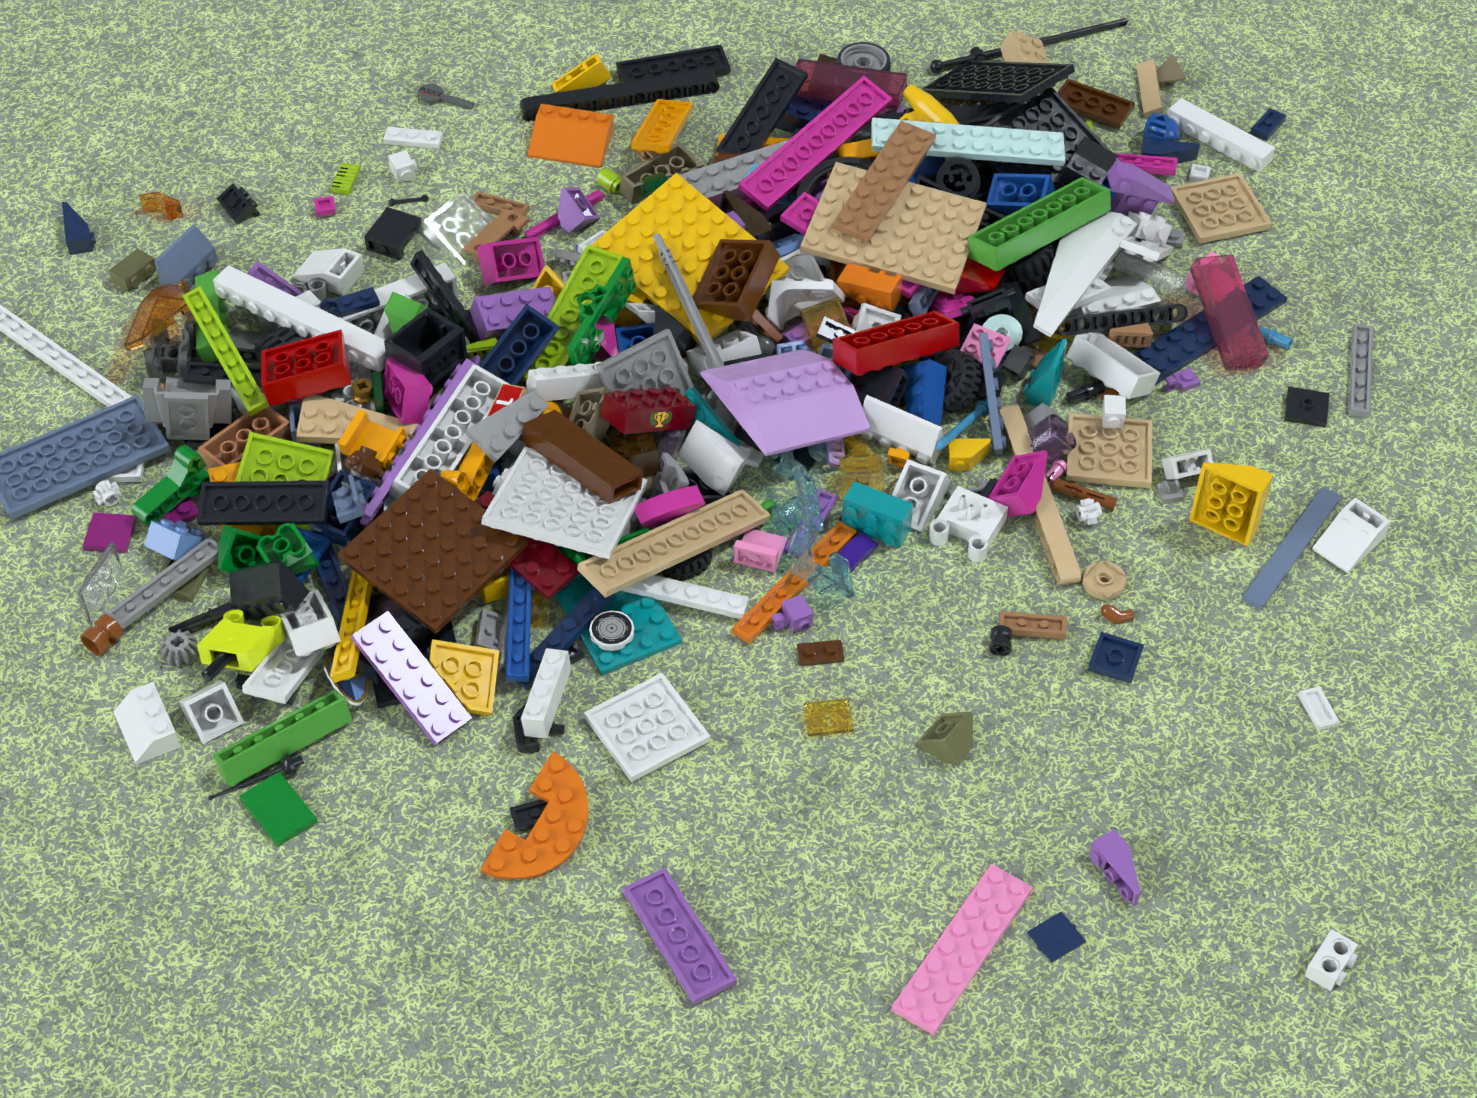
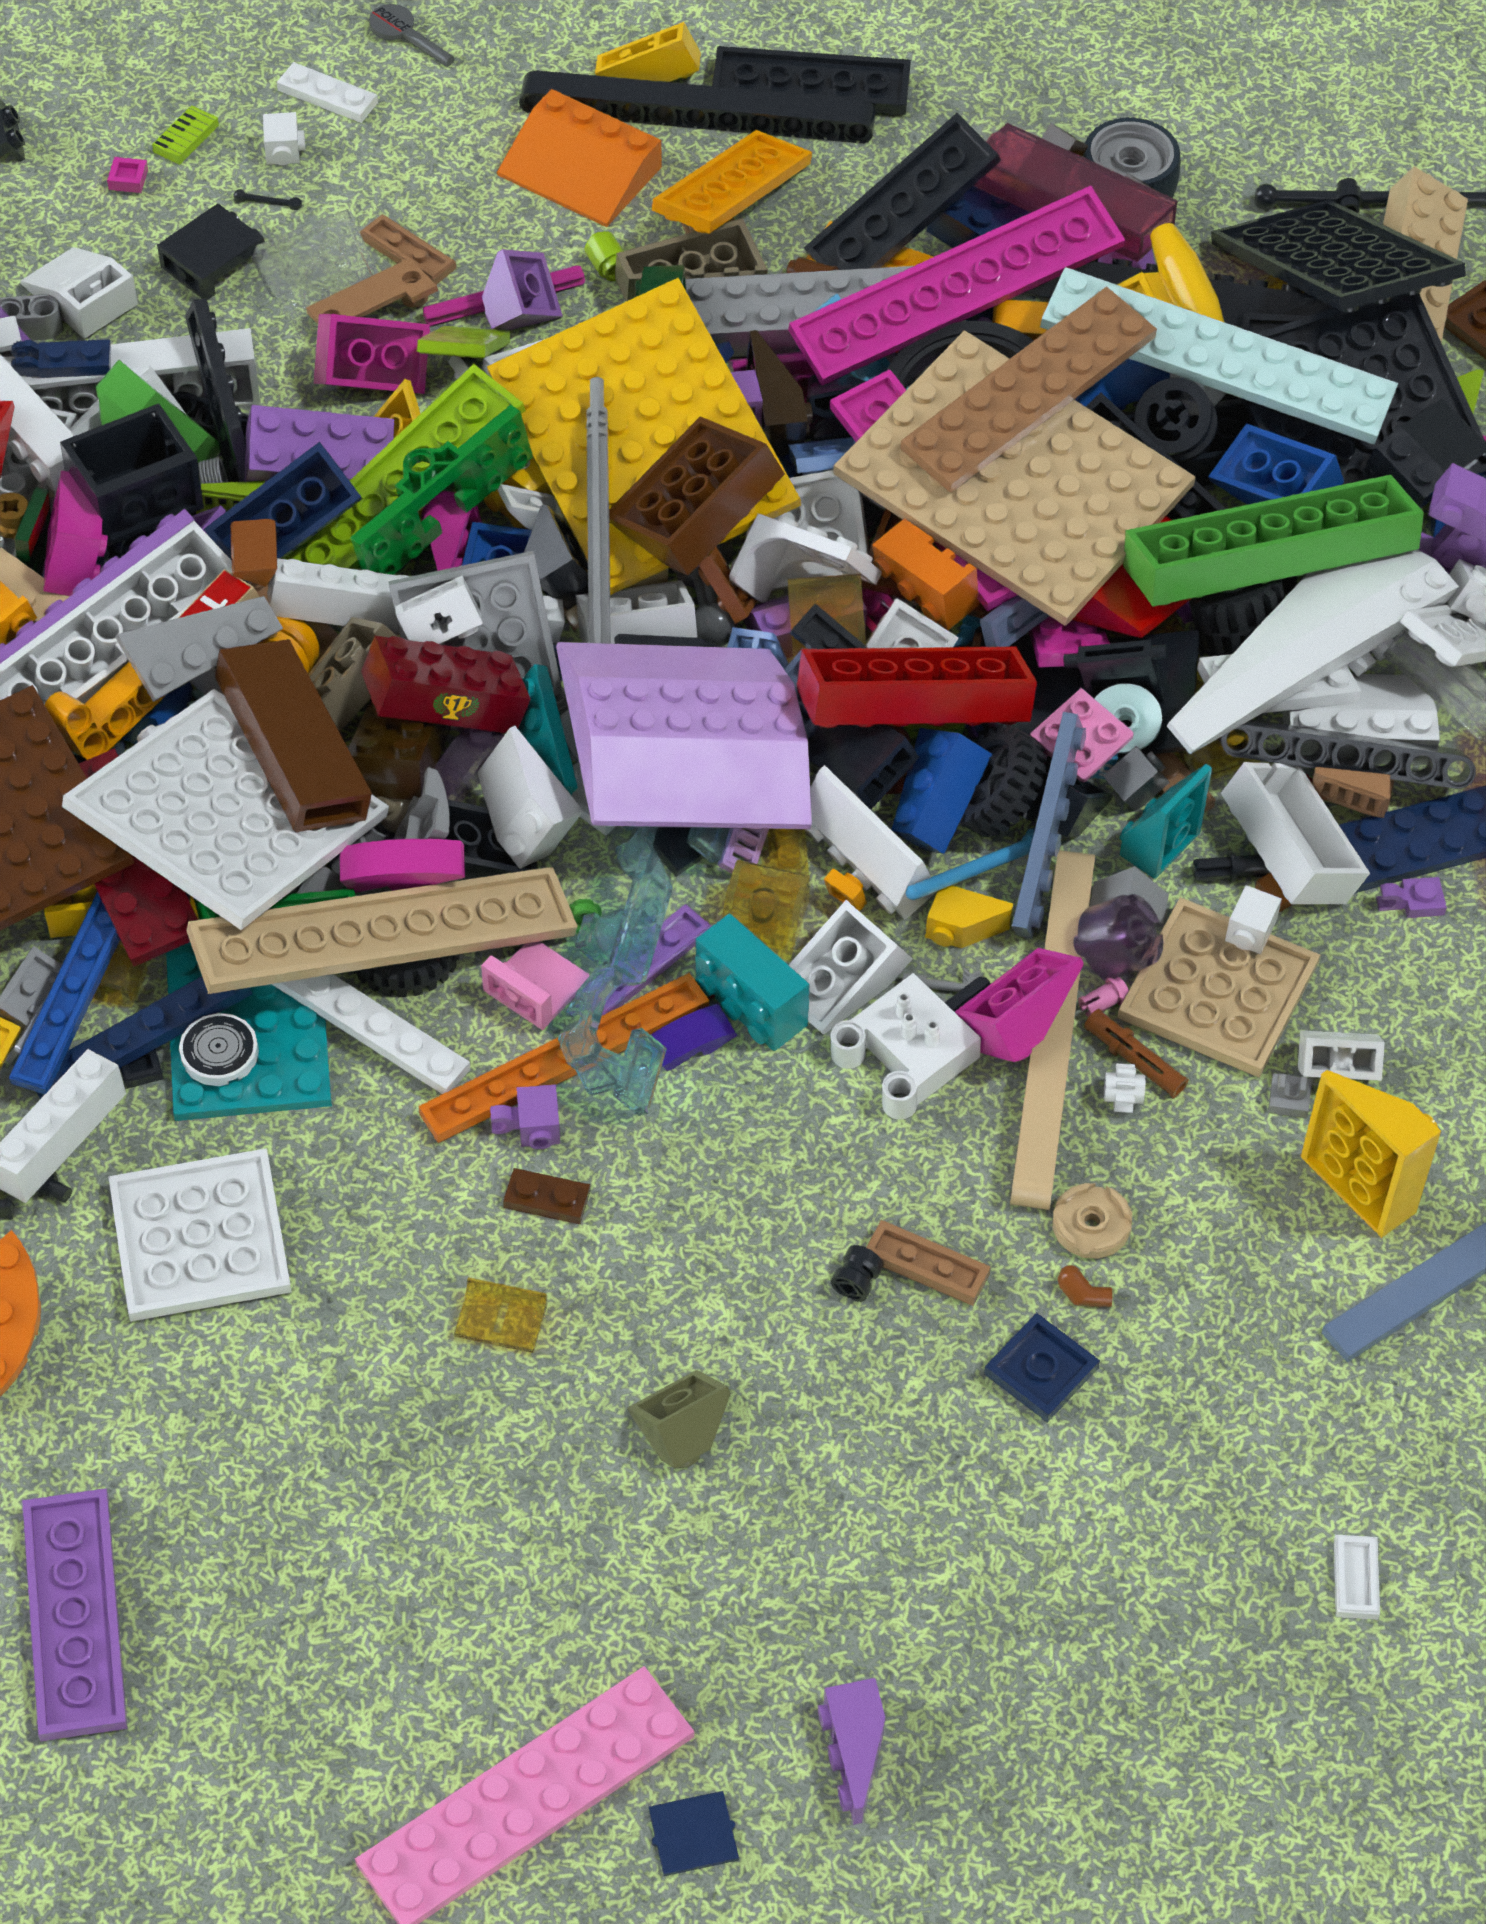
camera: 20 degrees right, 5 degrees up
none -> dark orange slope [230,519,277,587]
none -> white brick [395,575,483,645]
none -> lime tile [417,326,510,359]

